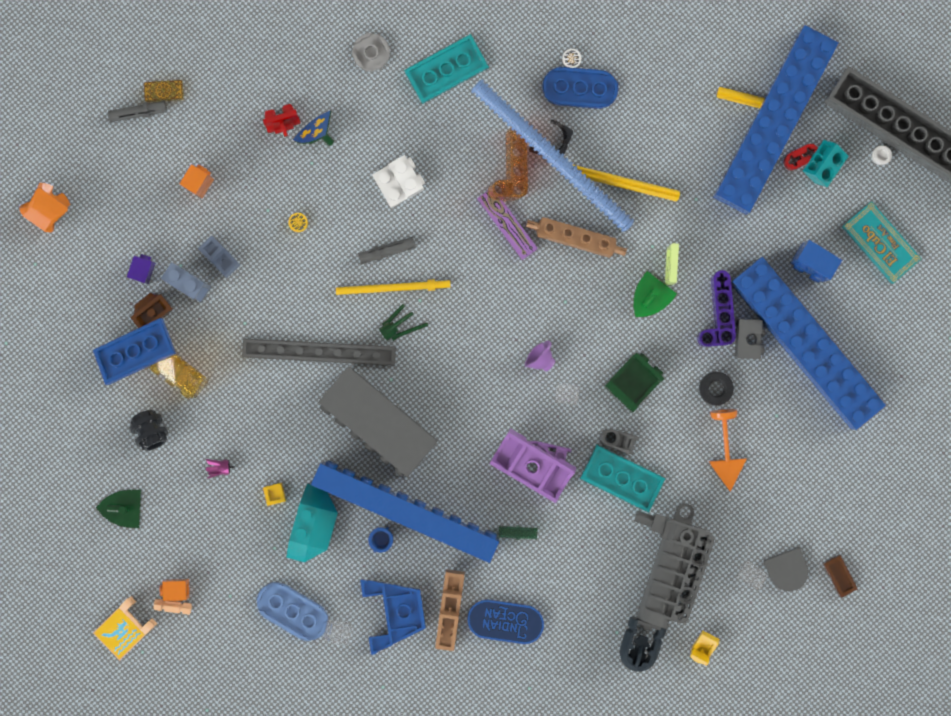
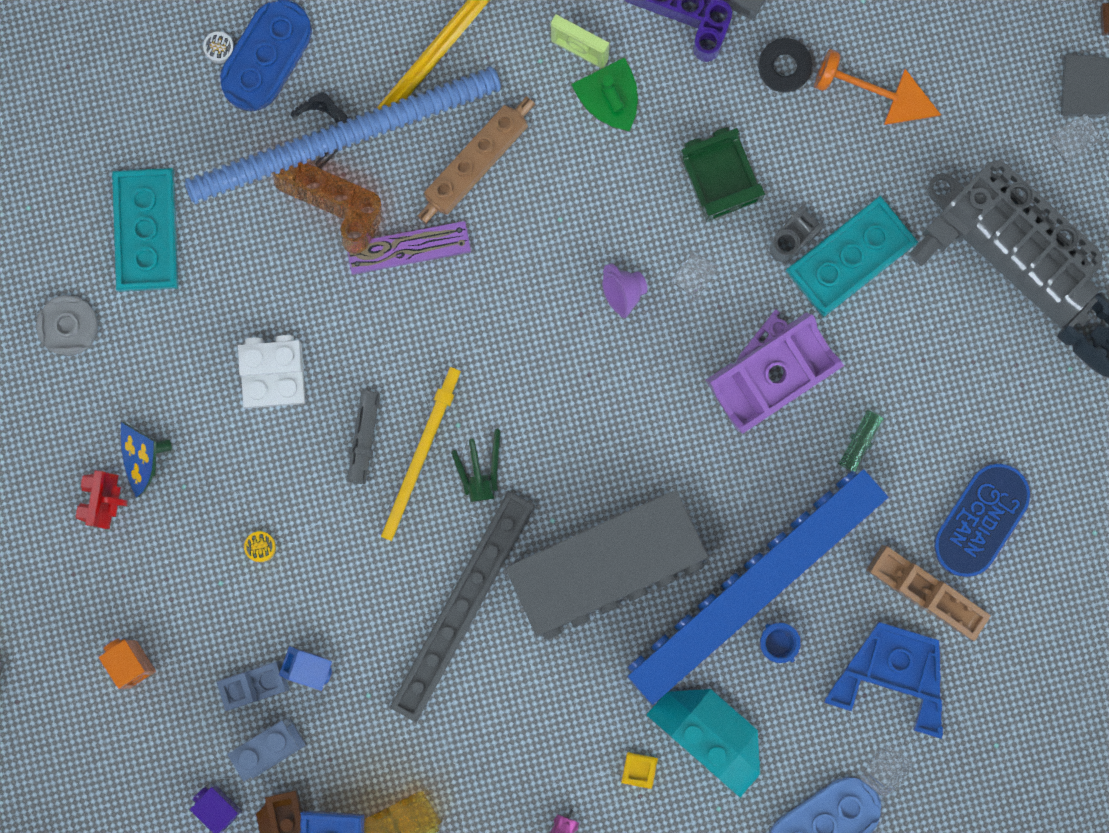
camera: 60 degrees left, 5 degrees down
none -> brick [279,646,332,691]

